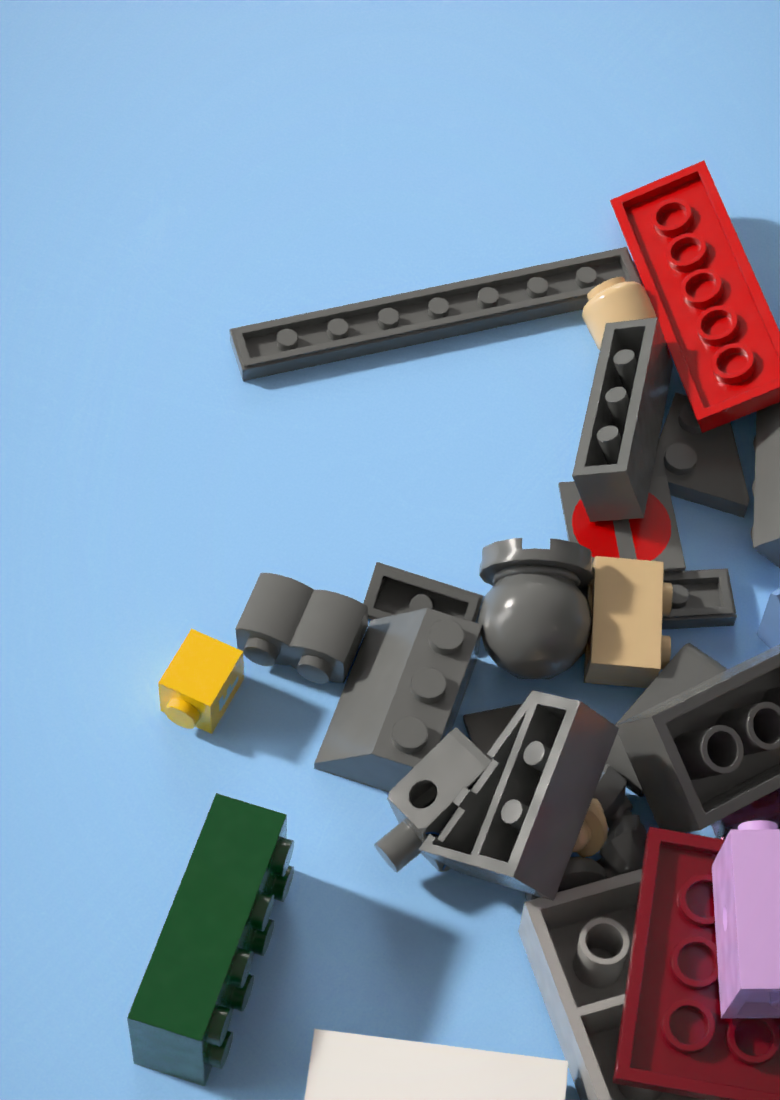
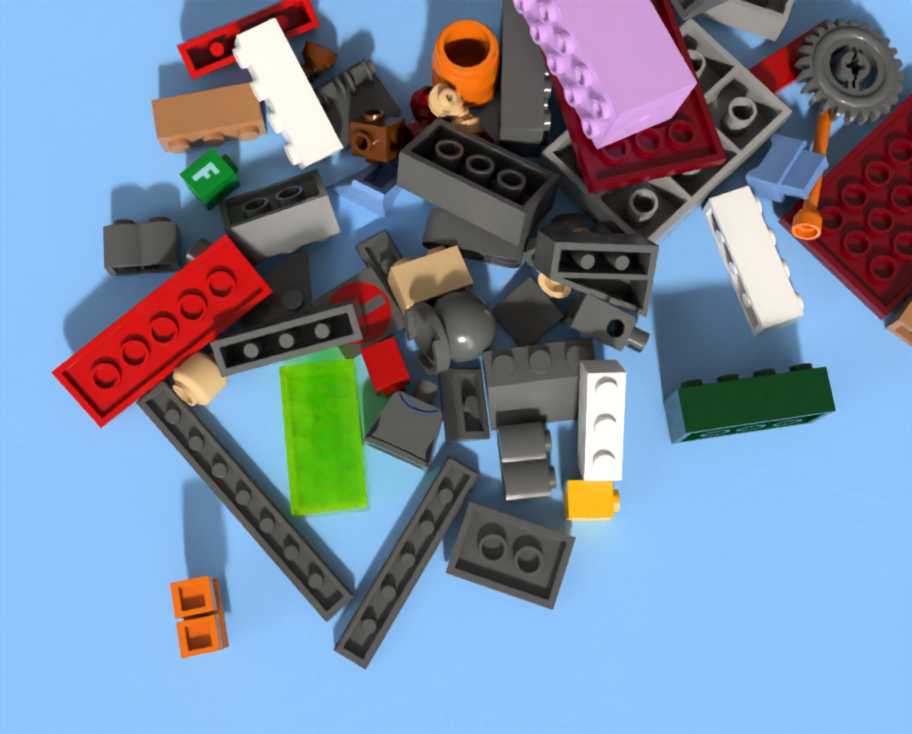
camera: 115 degrees left, 20 degrees up
none -> orange hips [170,575,229,659]
none -> clear neon green brick [279,358,371,519]
none -> dark grey tile [333,455,480,670]
none -> red brick [360,337,411,398]
none -> dark grey torso [363,379,444,472]
none -> dark grey plate [446,501,576,610]
none -> white brick [577,360,626,481]

